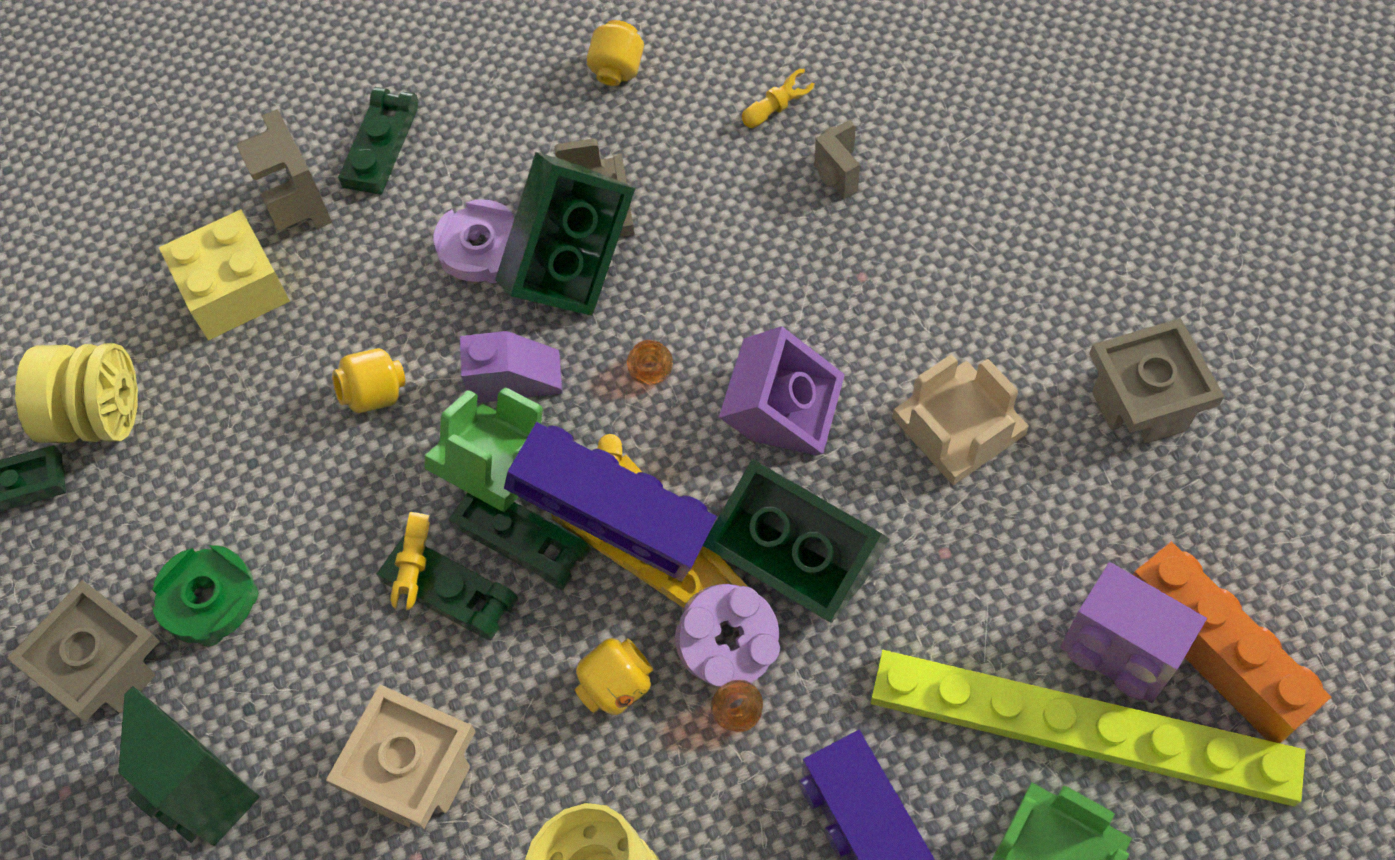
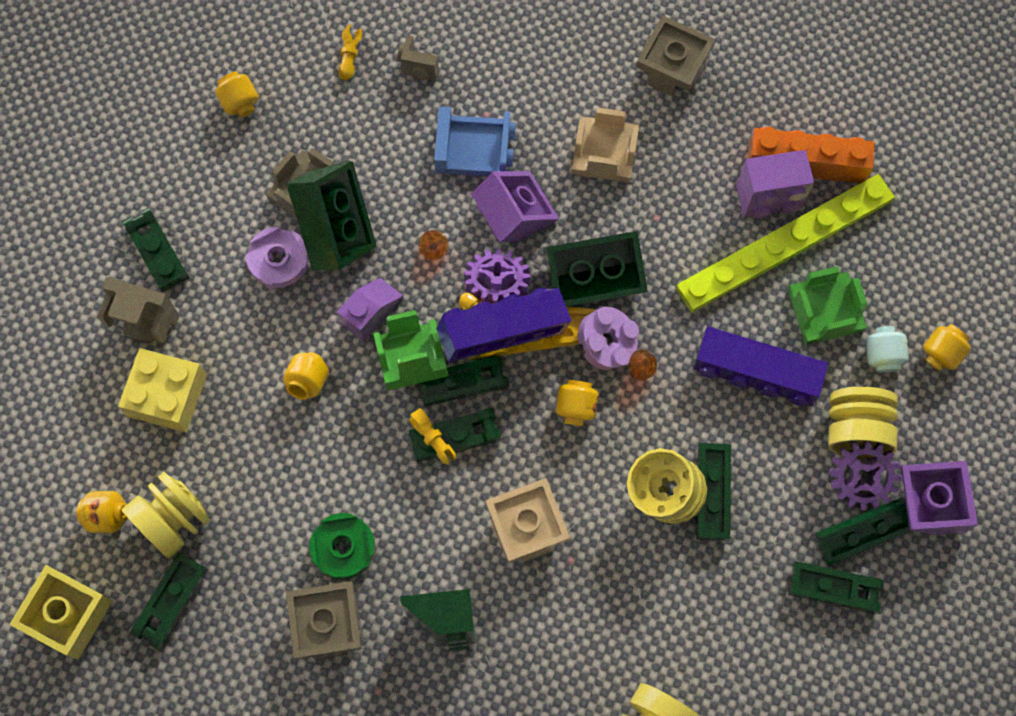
camera: 50 degrees left, 10 degrees up
none -> yellow head [76,491,128,533]
none -> medium blue panel [434,106,516,176]
none -> medium lavender gear [464,248,531,304]

